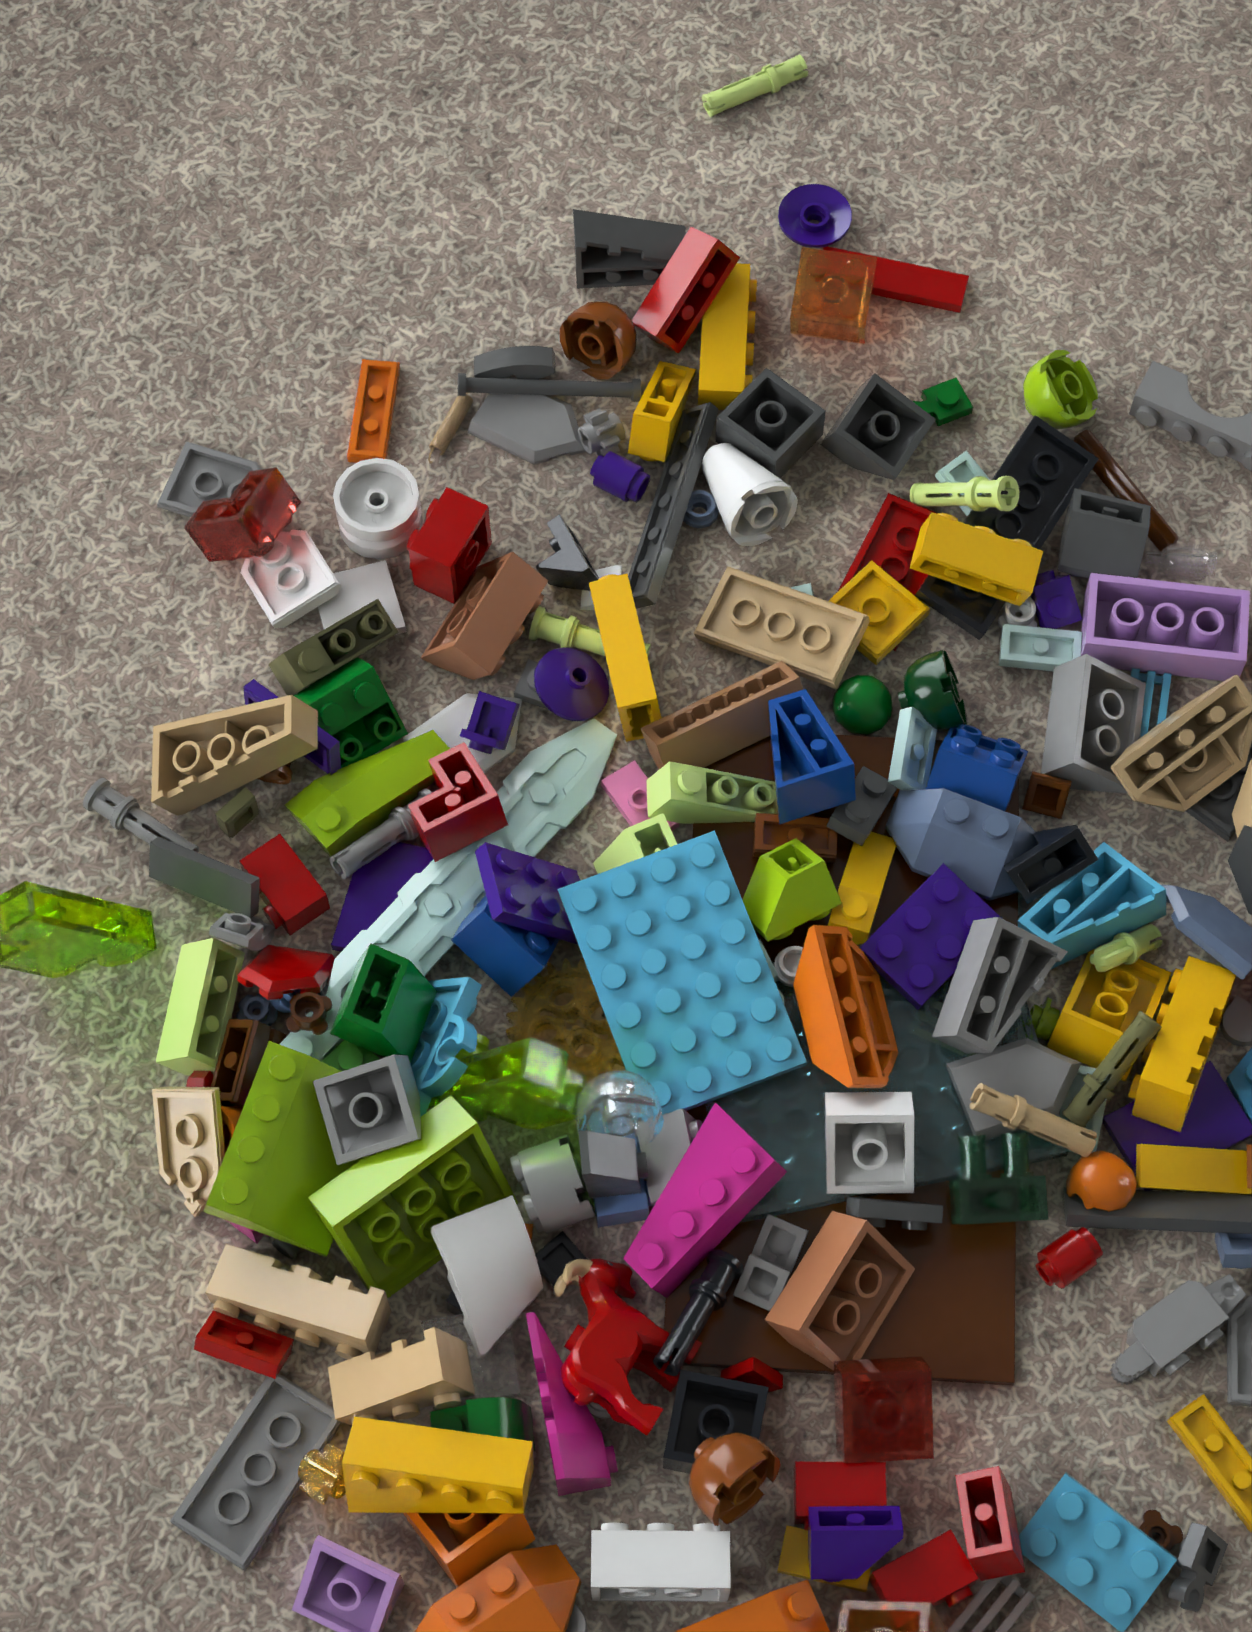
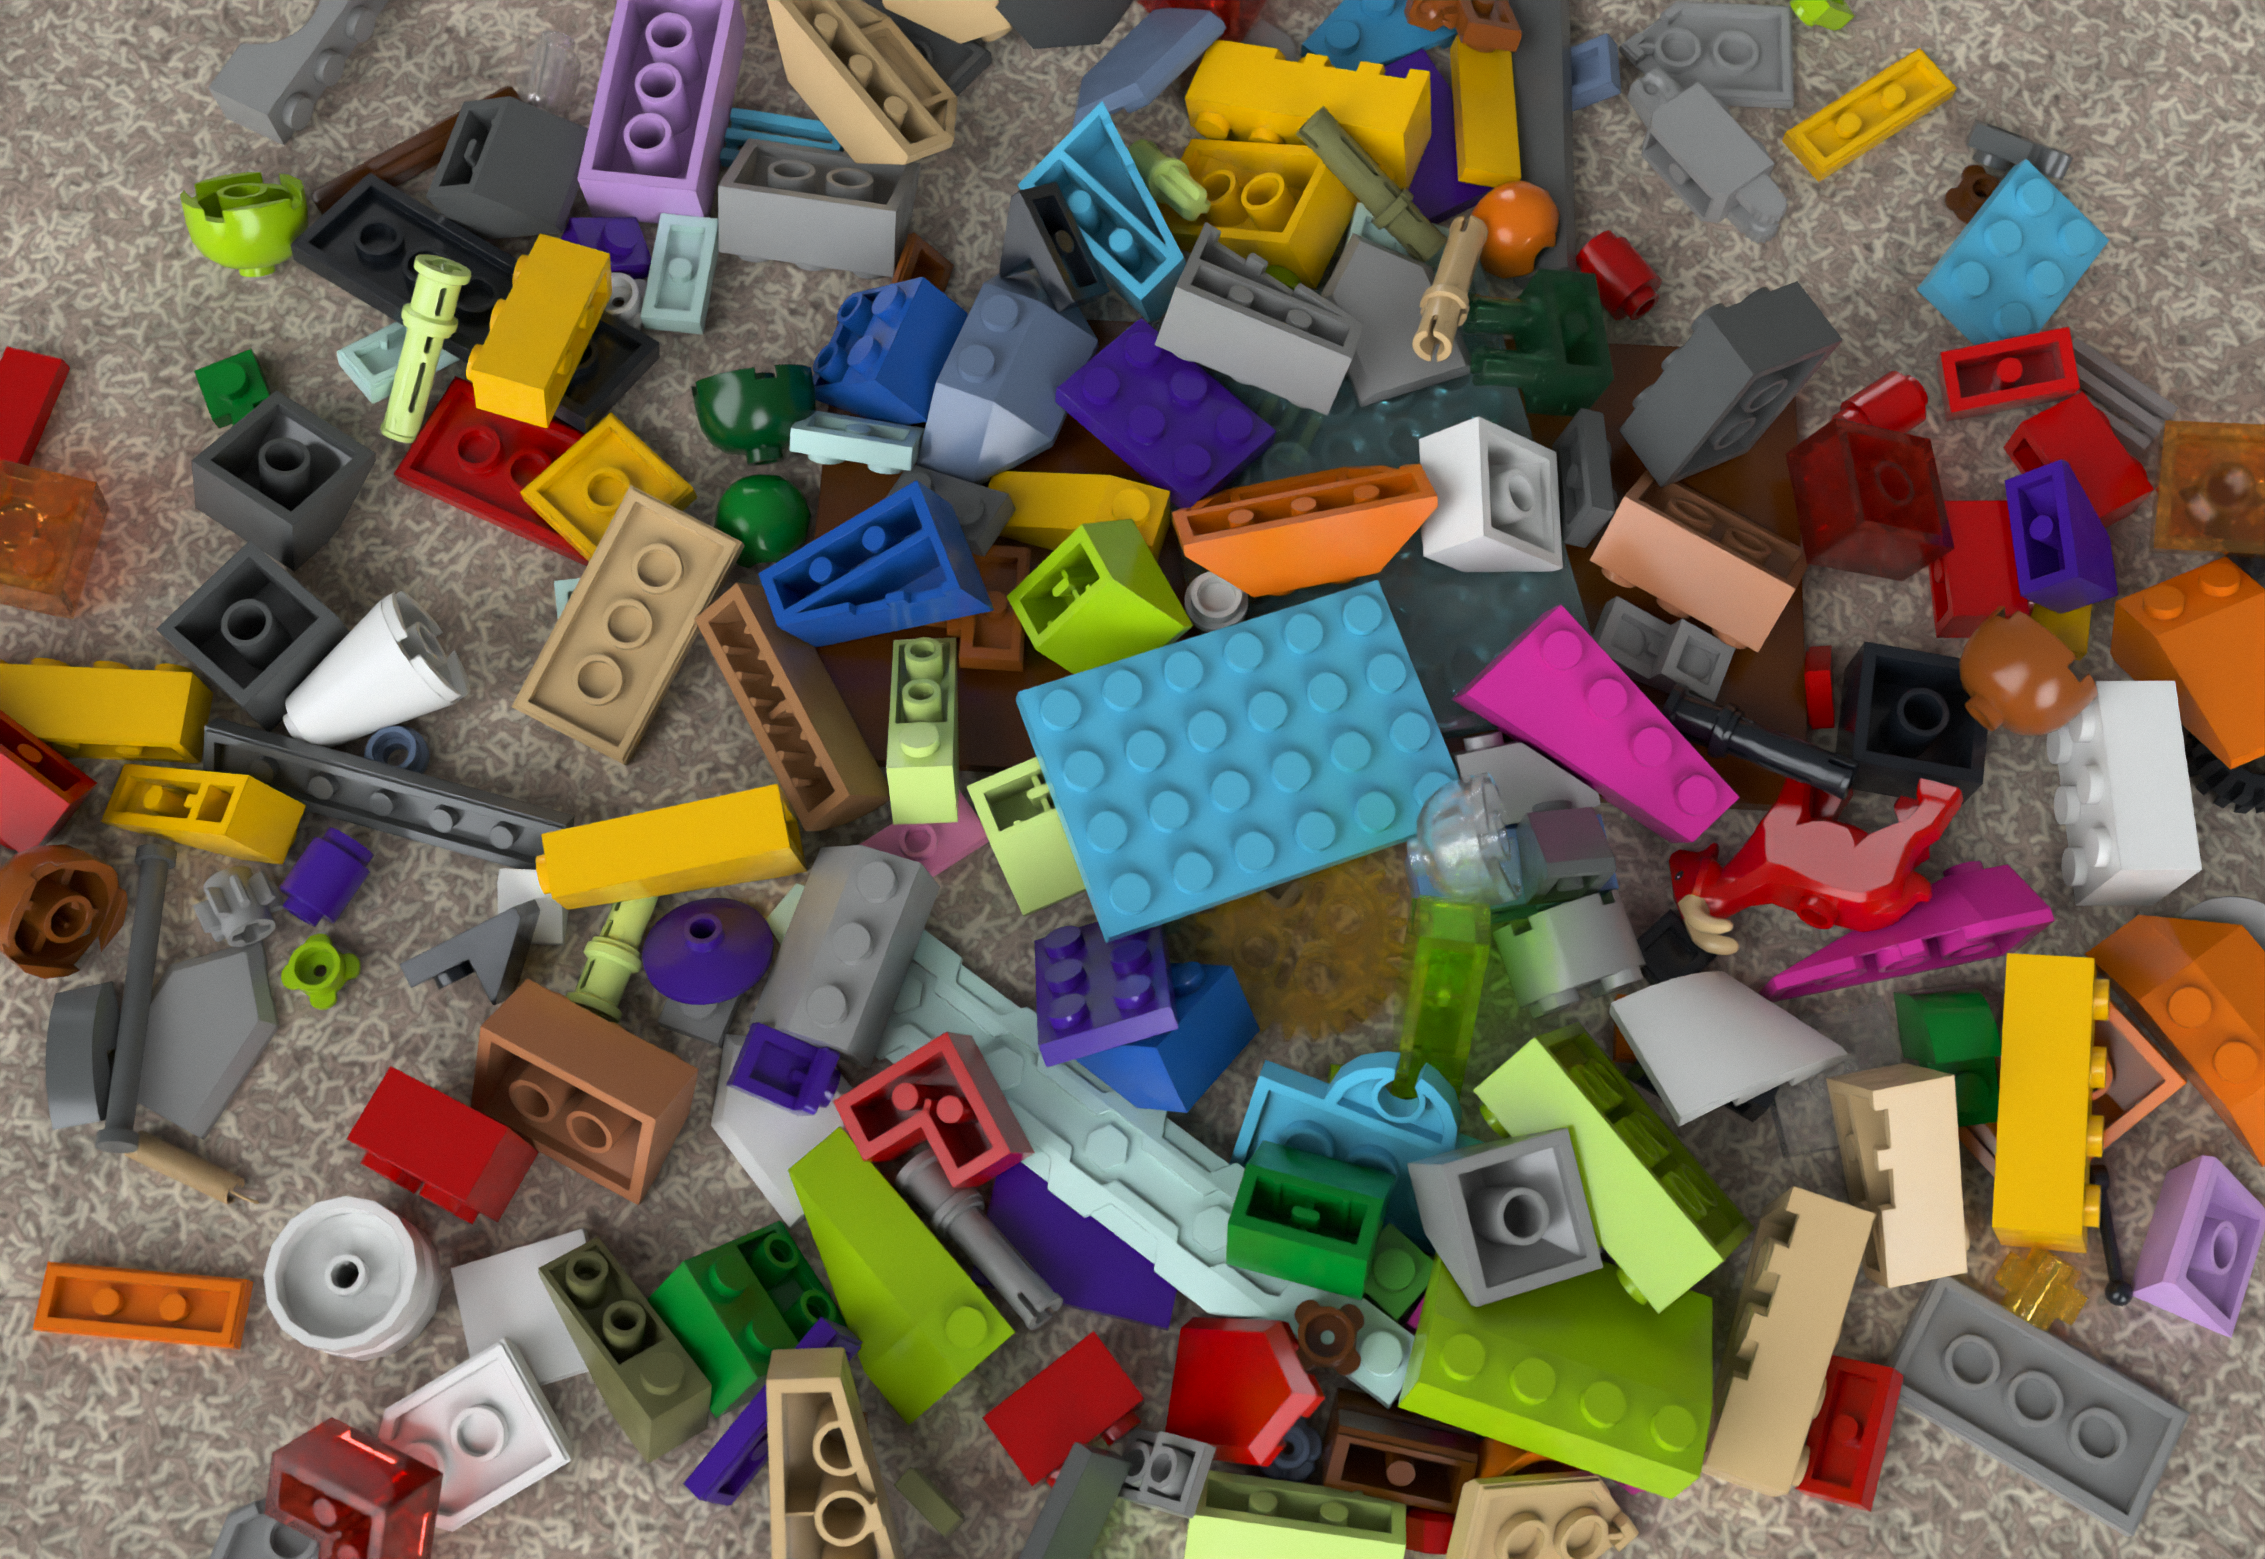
camera: 90 degrees left, 5 degrees up
none -> lime plate [281,933,361,1010]
none -> light grey slope [748,845,940,1069]
none -> dark grey brick [1619,281,1843,488]
none -> red brick [1832,371,1928,456]
none -> black hinge [2089,1164,2133,1306]

